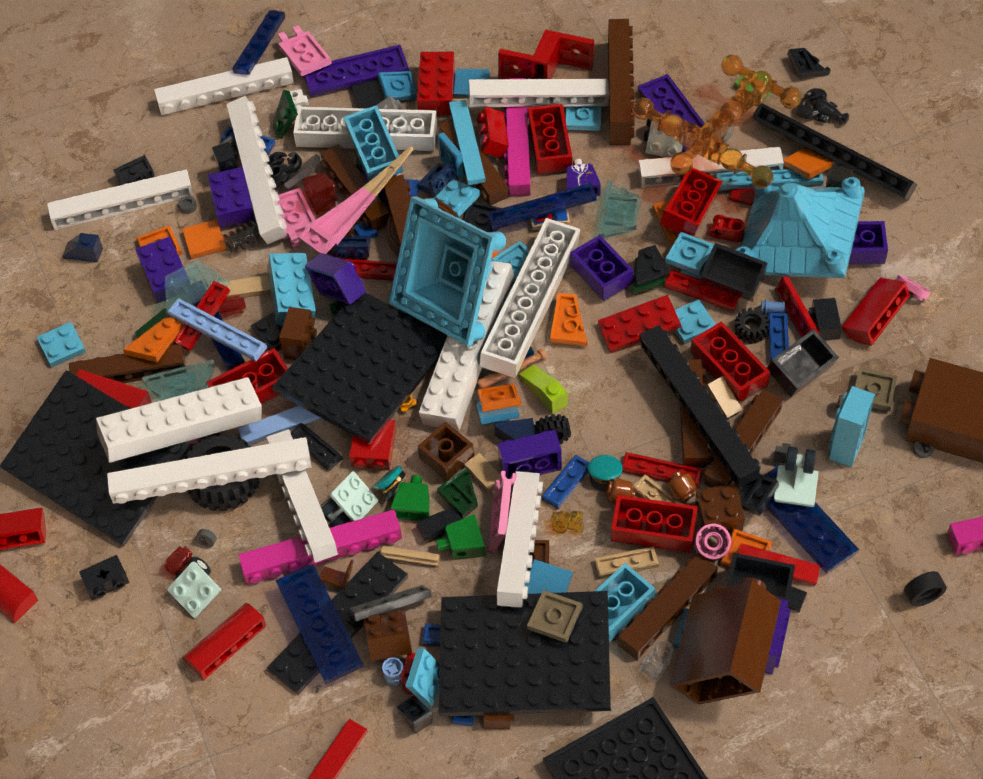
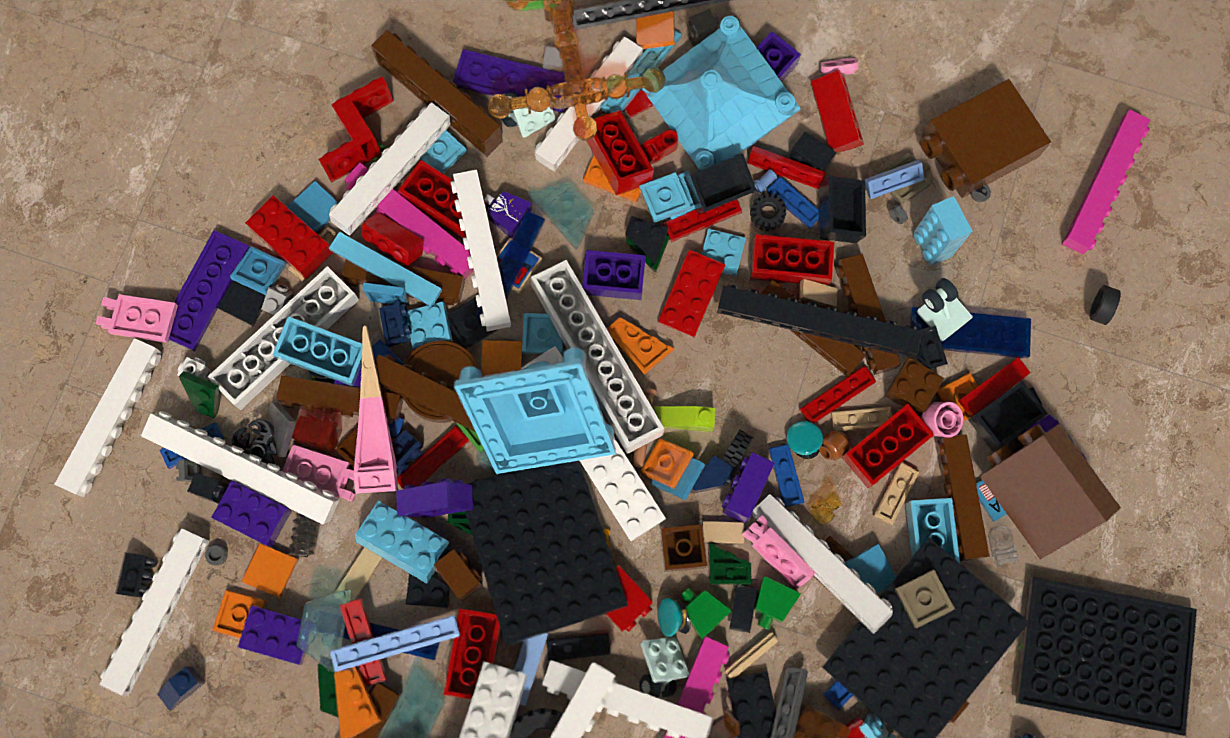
camera: 55 degrees left, 20 degrees up
clear red brick [219,295,246,317] -> none
clear blue plate [232,10,286,75] -> none
dark orange head [667,471,697,502] -> none
dark grey tile [773,443,791,466] -> none
none -> white brick [451,170,511,331]
none -> medium blue plate [865,160,924,199]

